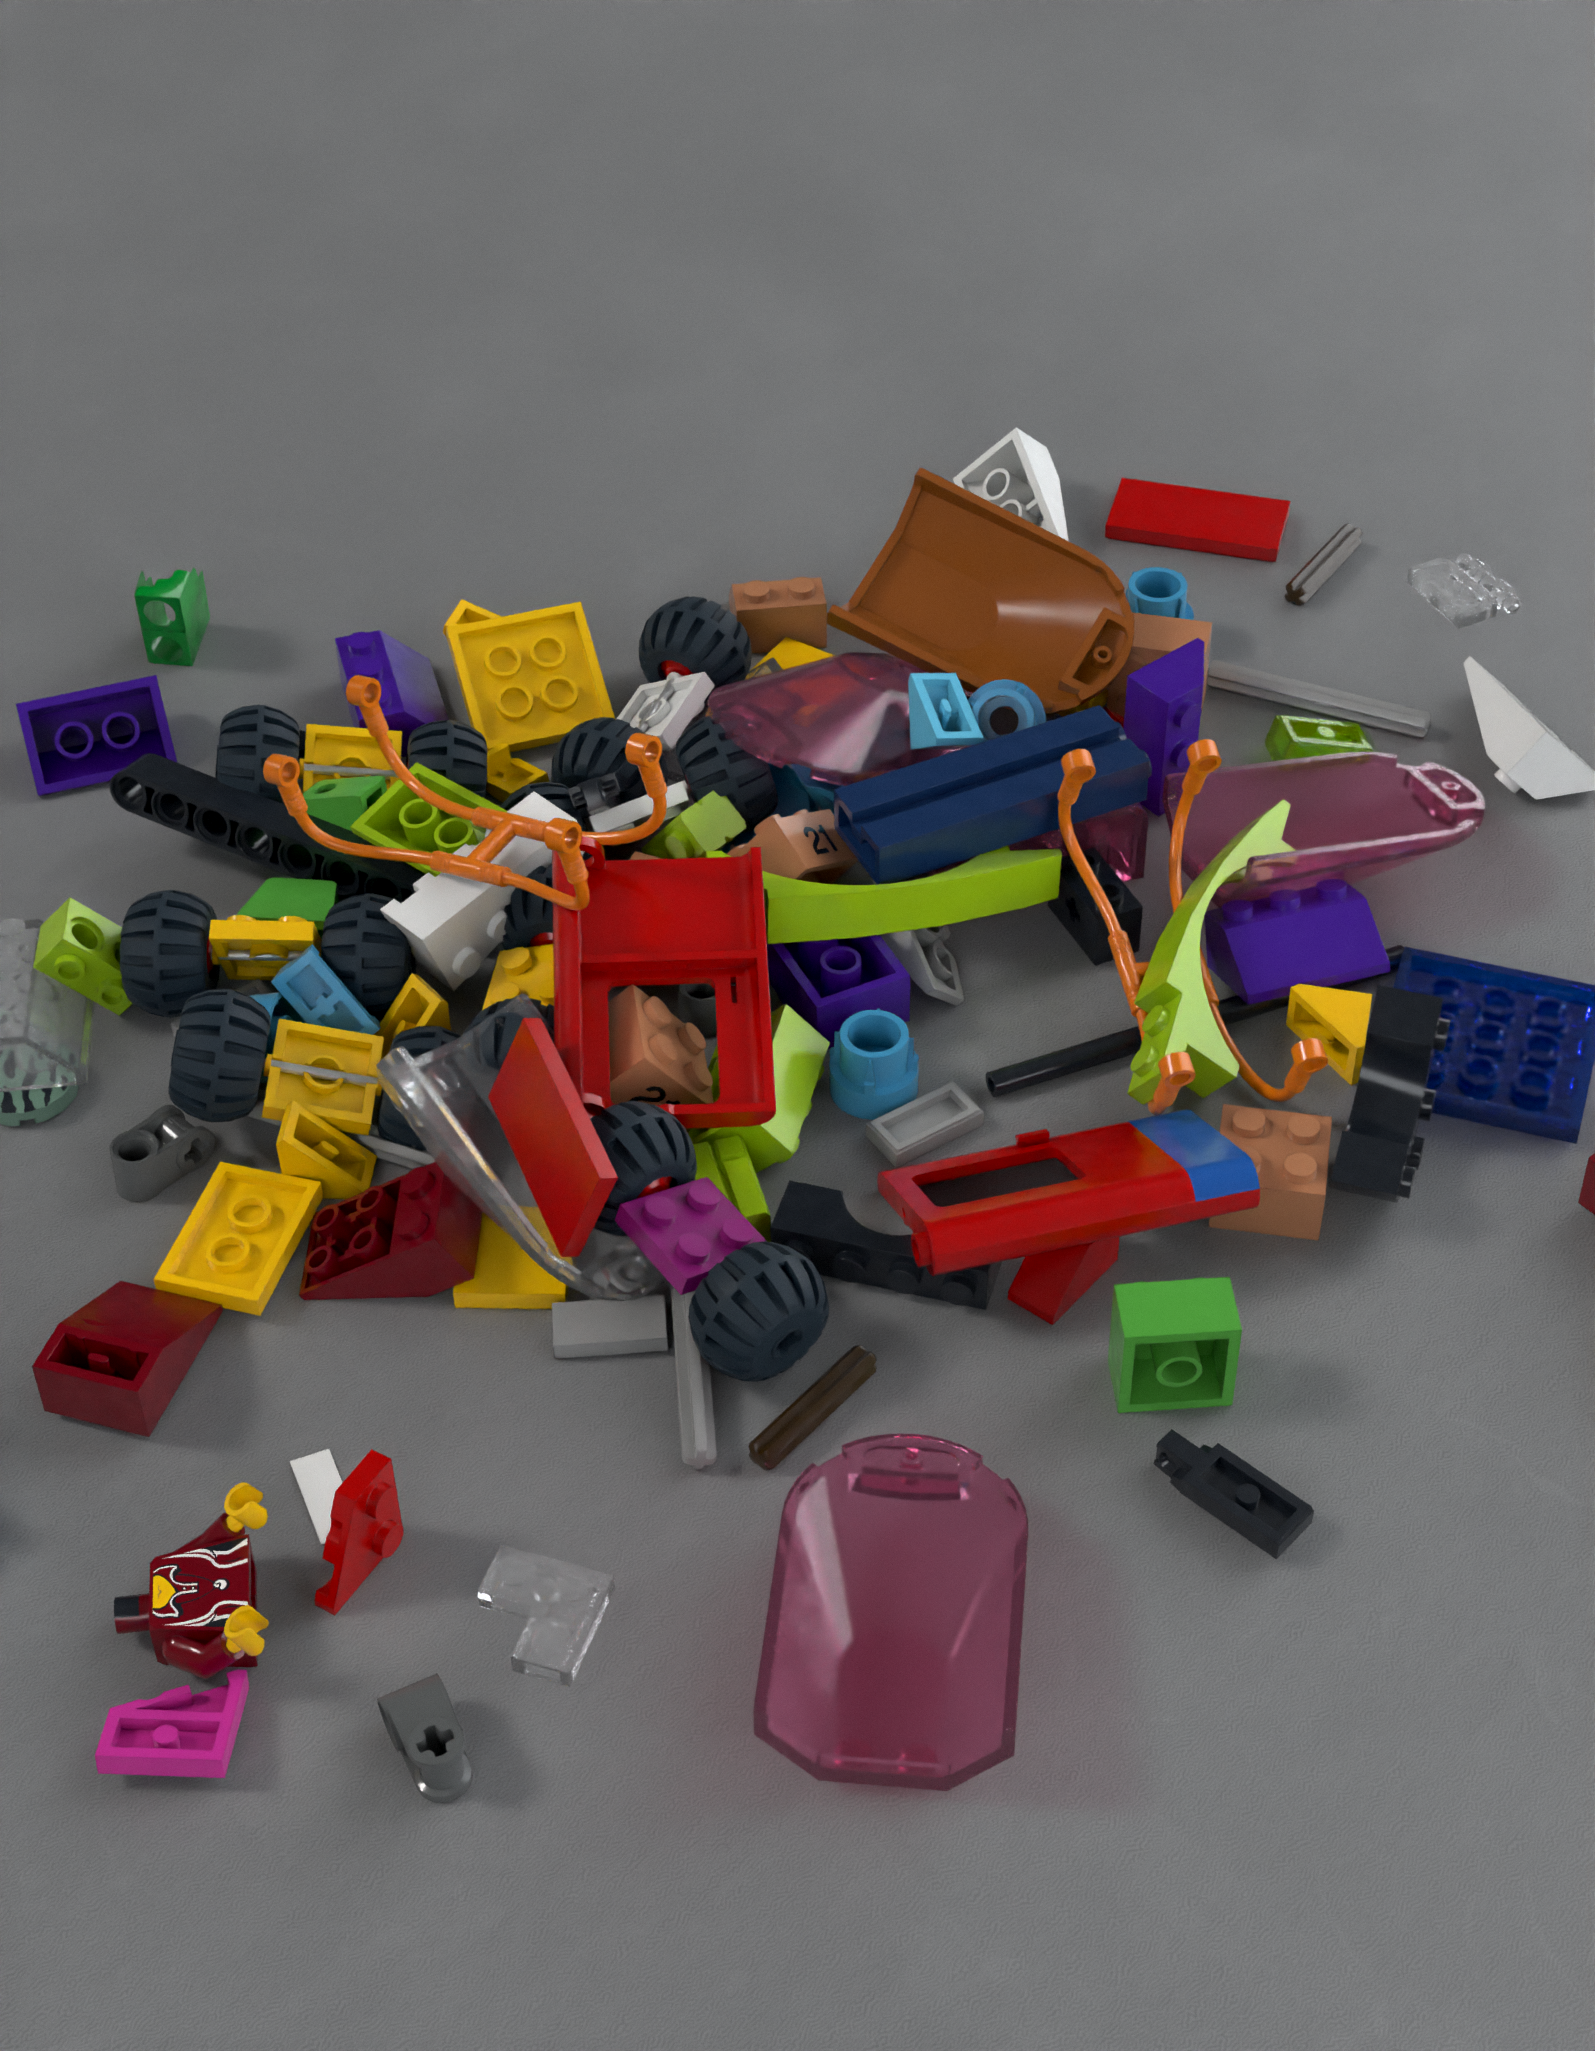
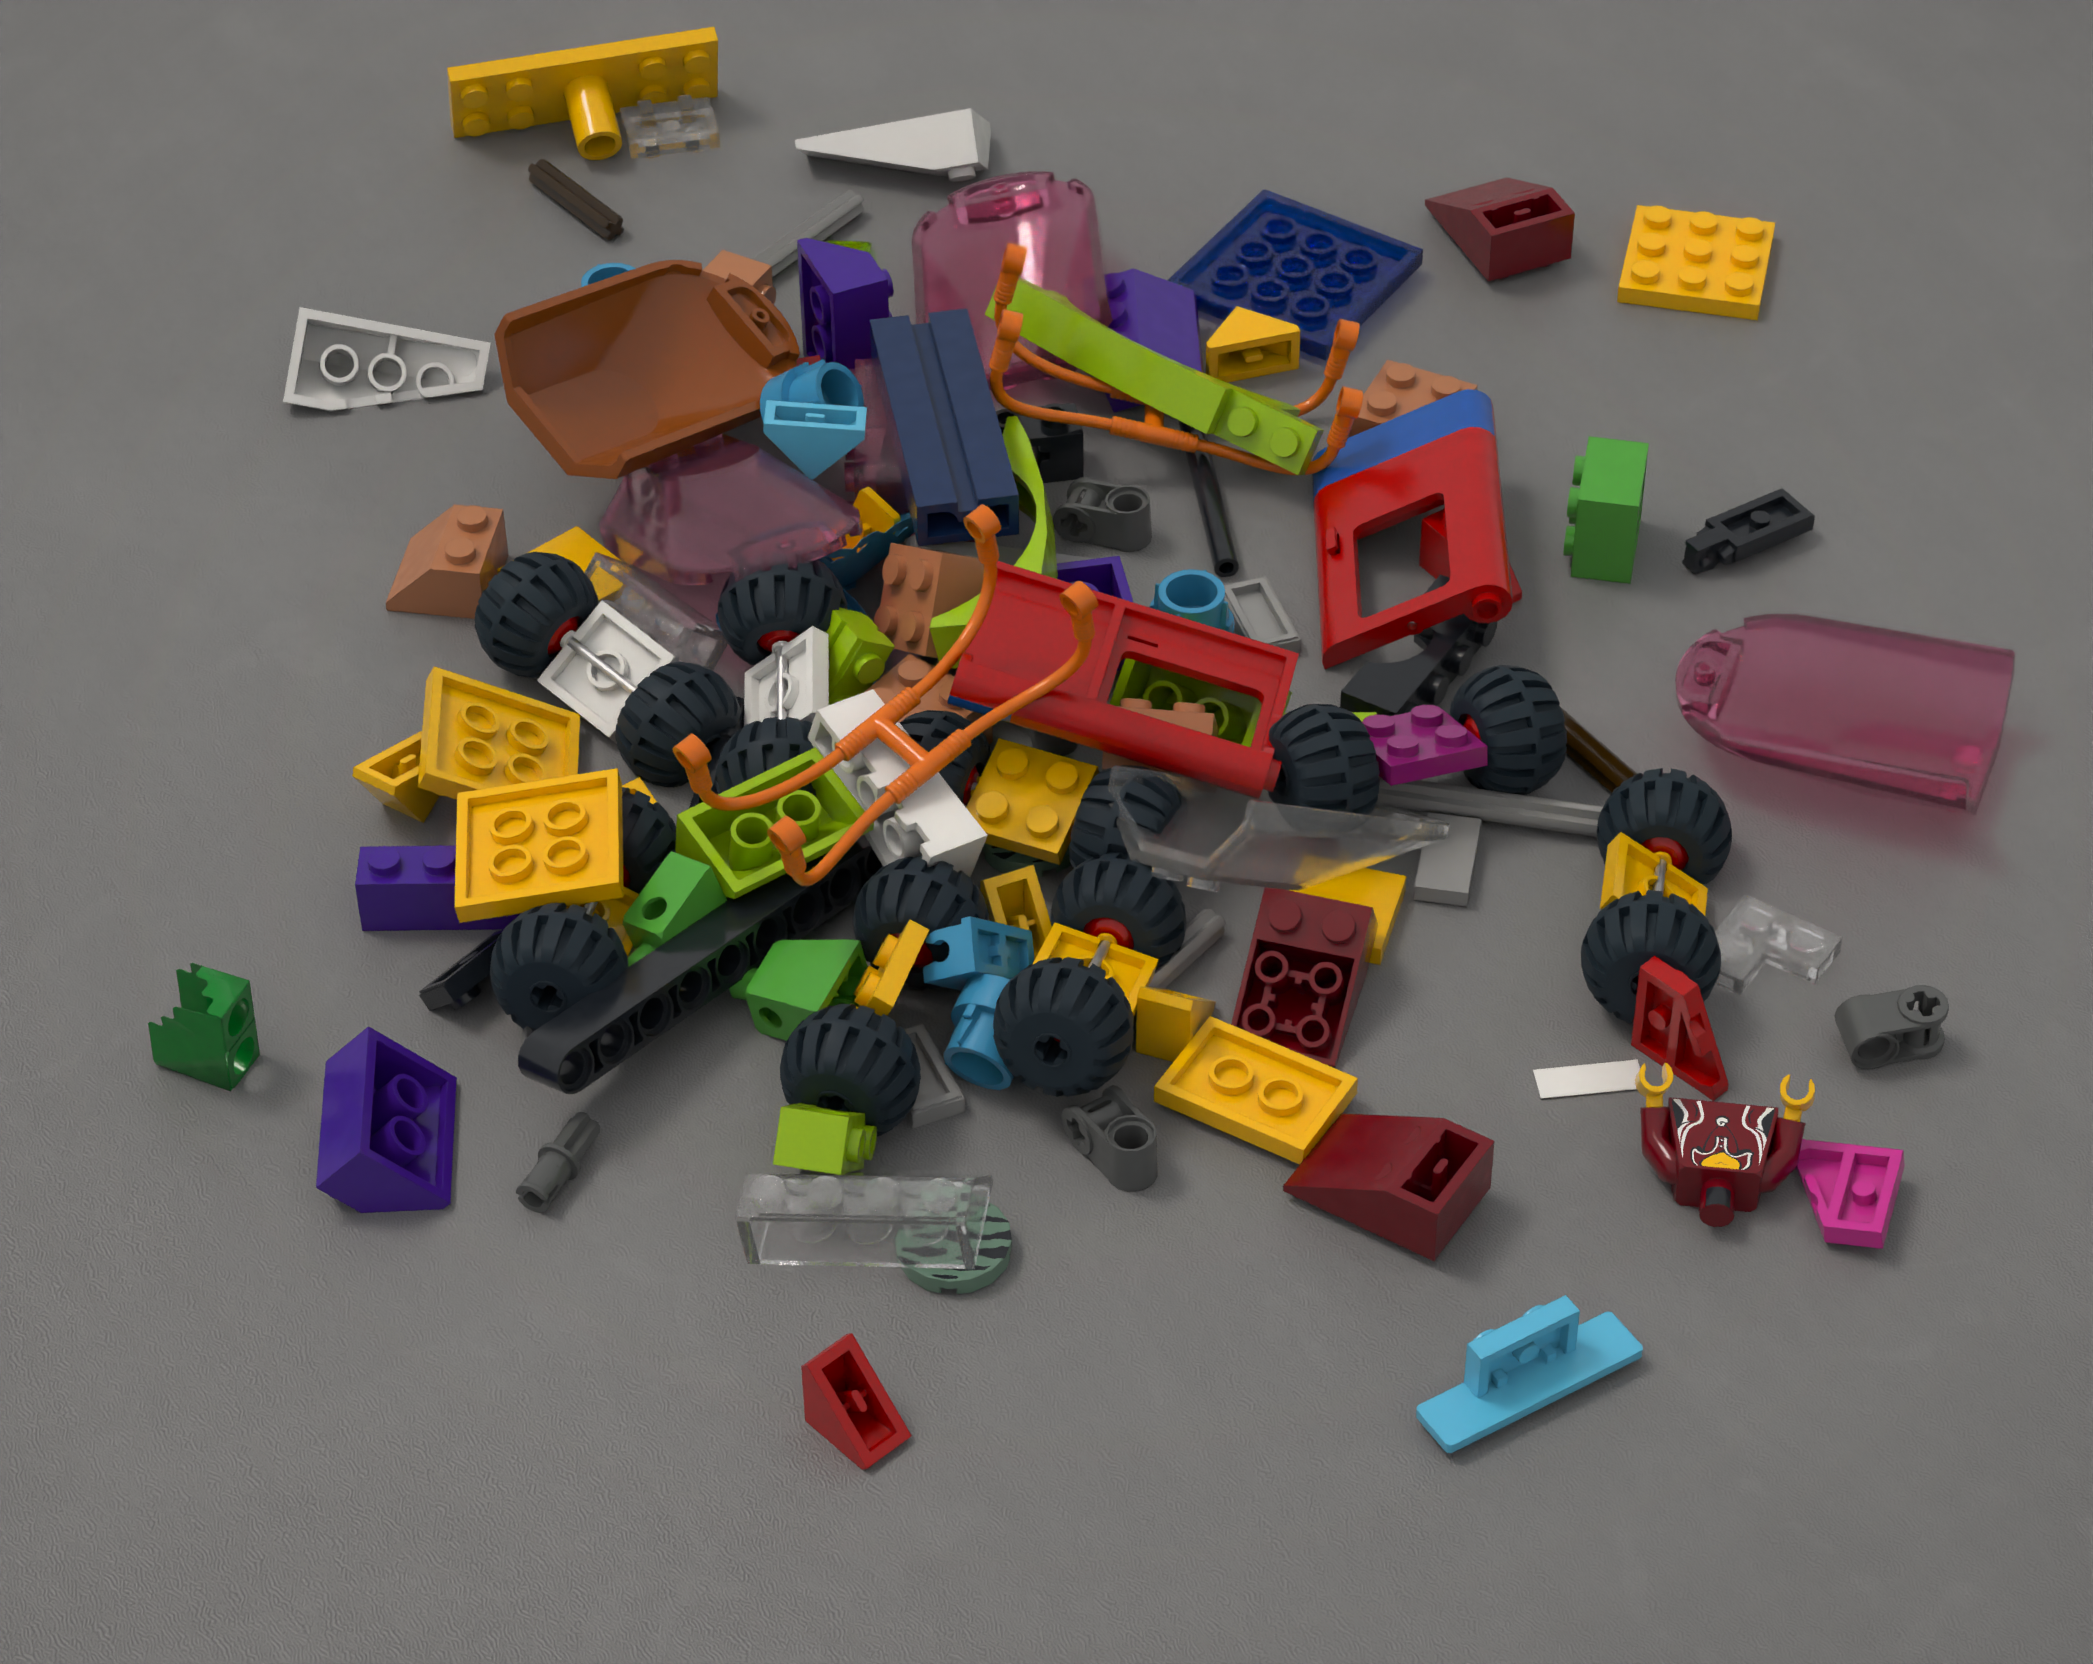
camera: 75 degrees left, 0 degrees up
red tile [488,1018,618,1257] -> none
black hinge [568,772,629,815] -> none
red tile [1105,478,1291,562] -> none
black brick [1330,985,1451,1203] -> none
none -> yellow plate [447,27,718,160]
none -> yellow plate [454,768,624,923]
none -> dark grey axle [516,1112,600,1213]
none -> dark grey piece [1053,477,1152,552]
none -> black plate [1580,768,1732,1023]

